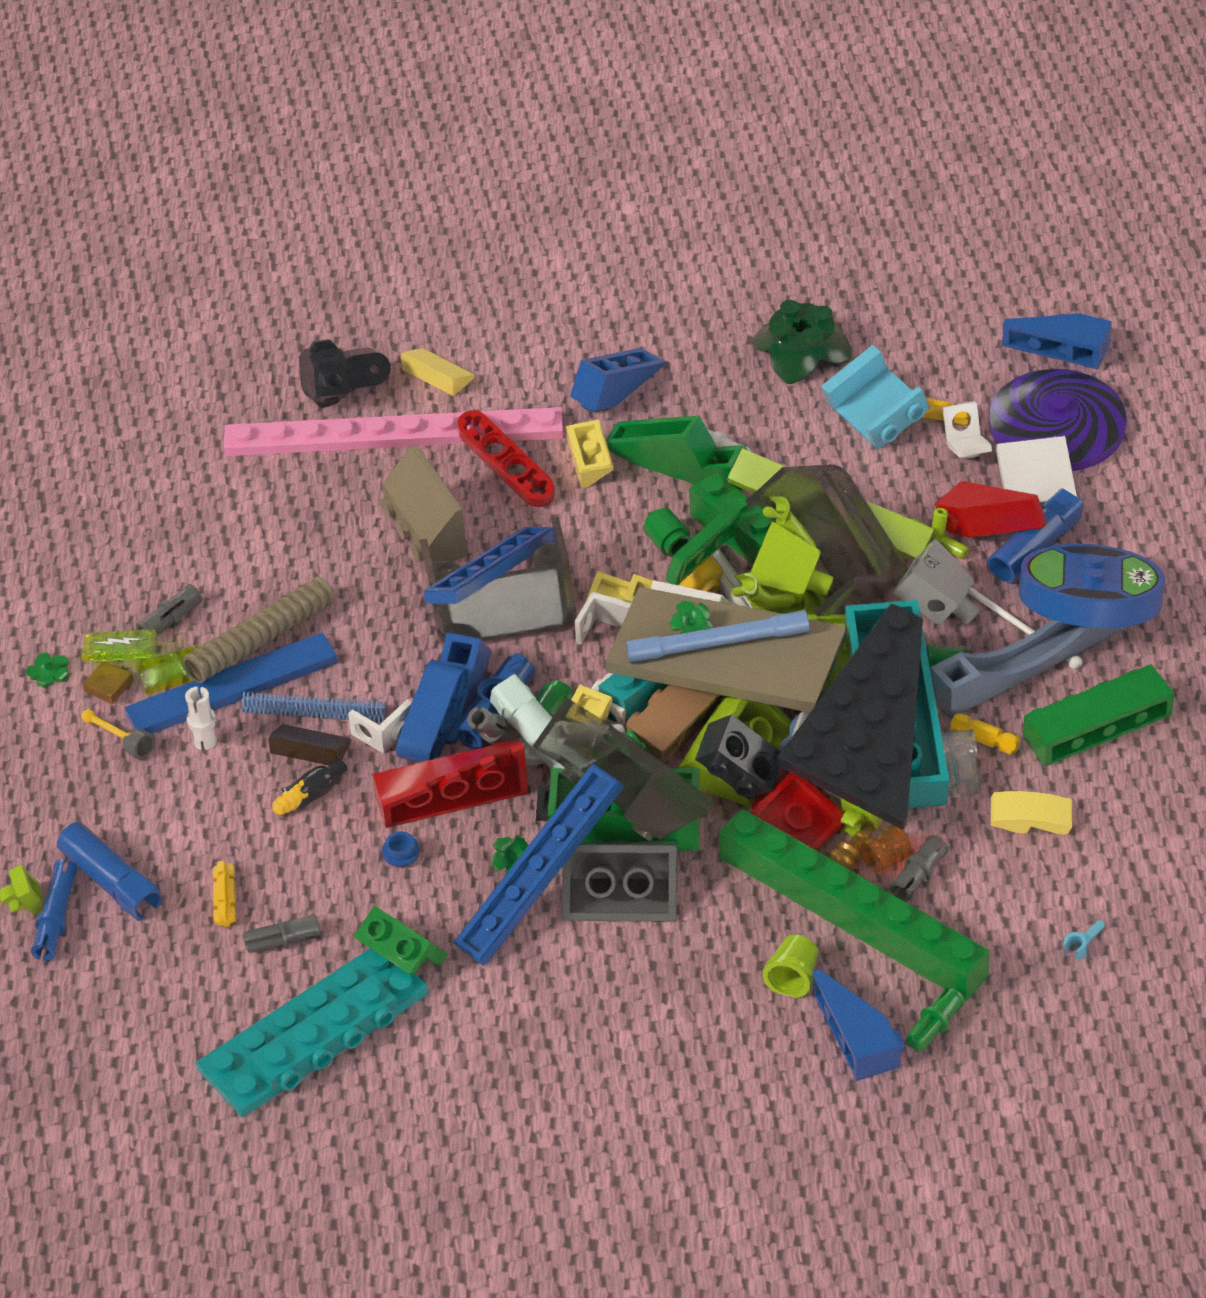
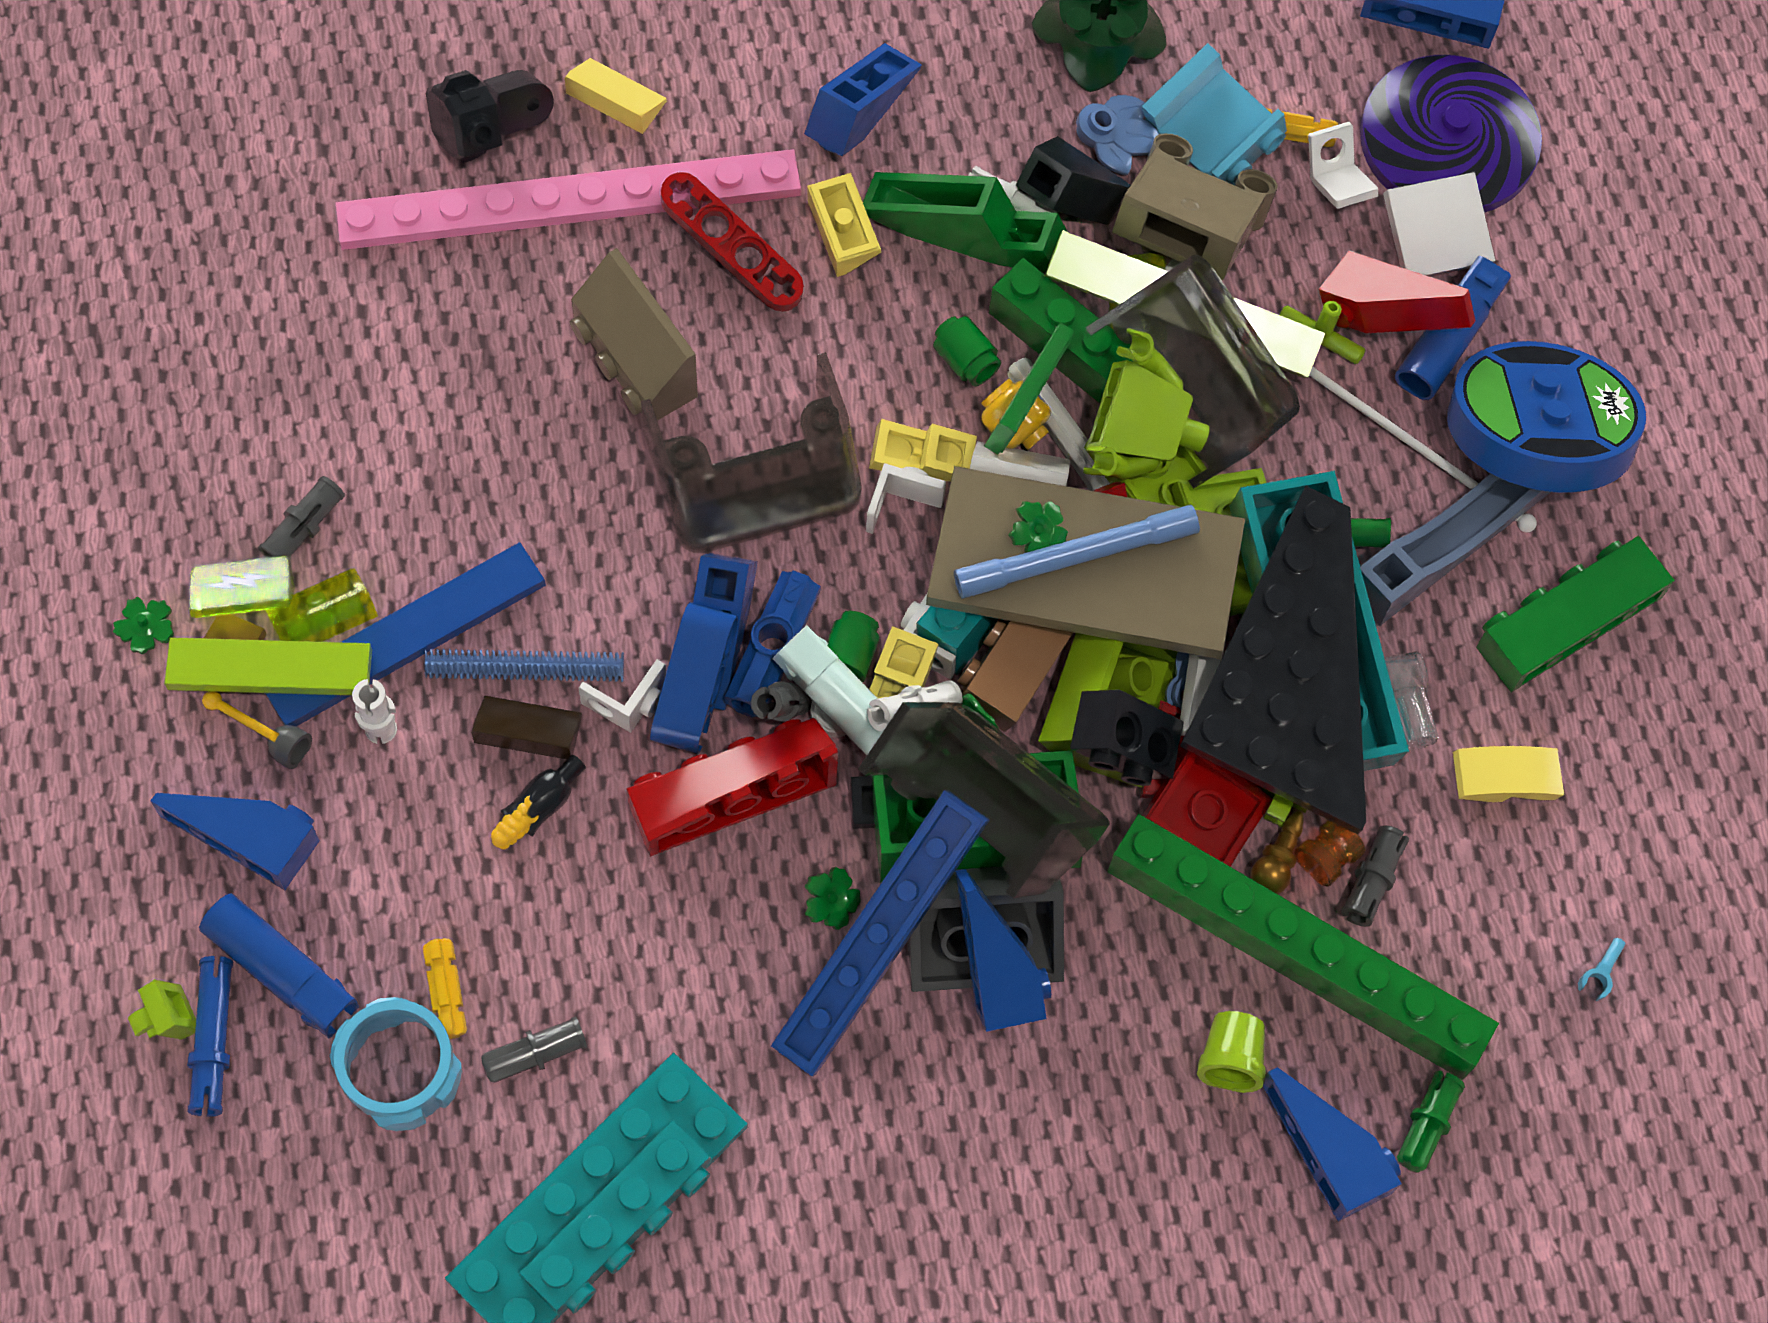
camera: 15 degrees left, 20 degrees up
dark tan piece [183,577,334,683] -> none
green bracket [354,905,448,975] -> none
blue plate [382,831,420,867] -> none
blue tile [424,527,556,604] -> none
light grey torso [893,539,980,625] -> none
yellow axle [950,713,1021,755] -> none
none -> blue slope [150,793,320,890]
none -> lime tile [164,637,372,695]
none -> medium azure piece [330,997,462,1131]
none -> blue slope [955,869,1052,1032]
none -> black slope [1015,136,1131,225]
none -> medium blue plate [1076,95,1159,176]
none -> dark tan piece [1112,133,1278,280]

